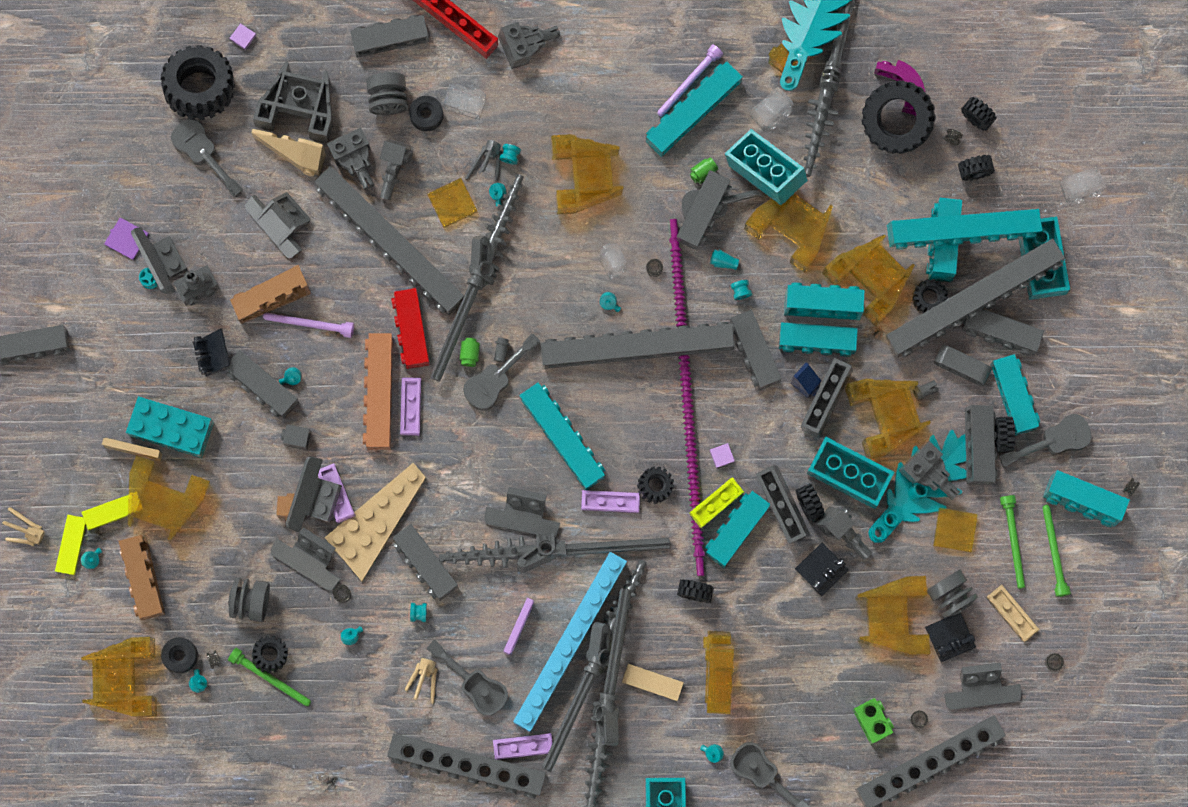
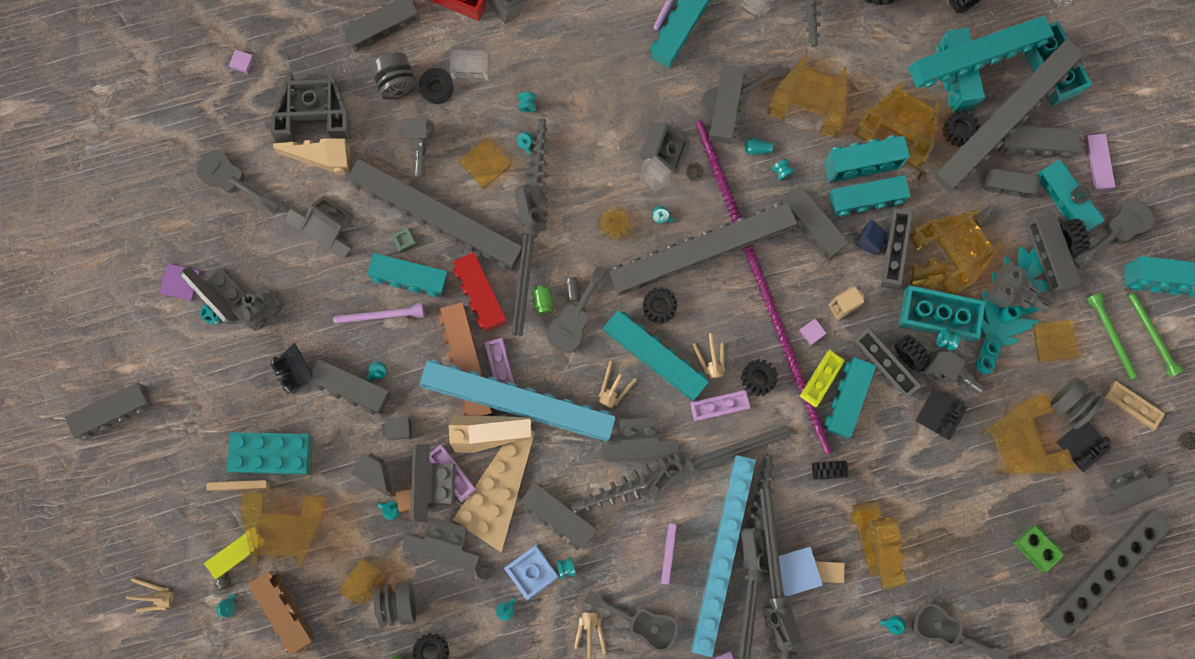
camera: 15 degrees left, 0 degrees up
neon yellow tile [55,515,86,576] -> none
black tyre [161,45,235,120] -> none
medium nougat wedge [230,265,311,324] -> none
dark grey brick [327,127,375,190] -> none
dark grey plant [465,140,503,180] -> none
clear yellow wedge [550,134,624,215] -> none
bright green brick [690,158,719,184] -> none
teal brick [725,129,808,205] -> none
none -> clear yellow brick [338,557,384,605]
none -> dark grey slope [351,453,393,497]
none -> teal brick [367,253,449,298]
none -> teal piece [378,502,400,520]
none -> sand green tile [391,227,417,253]
none -> medium azure brick [419,360,615,442]
none -> tan wedge [449,415,532,453]
none -> light blue tile [504,545,559,601]
none -> clear yellow gear [598,206,631,240]
none -> tan plant [598,360,637,409]
none -> dark grey slope [638,123,690,174]
none -> black tyre [642,287,677,324]
none -> tan plant [693,333,725,379]
none -> light blue tile [779,547,823,596]
none -> tan brick [828,286,865,320]
none -> clear yellow hips [910,258,948,290]
none -> teal wheel [937,328,960,351]
none -> clear smoke bush [1071,185,1091,204]
none -> lavender tile [1085,134,1115,191]

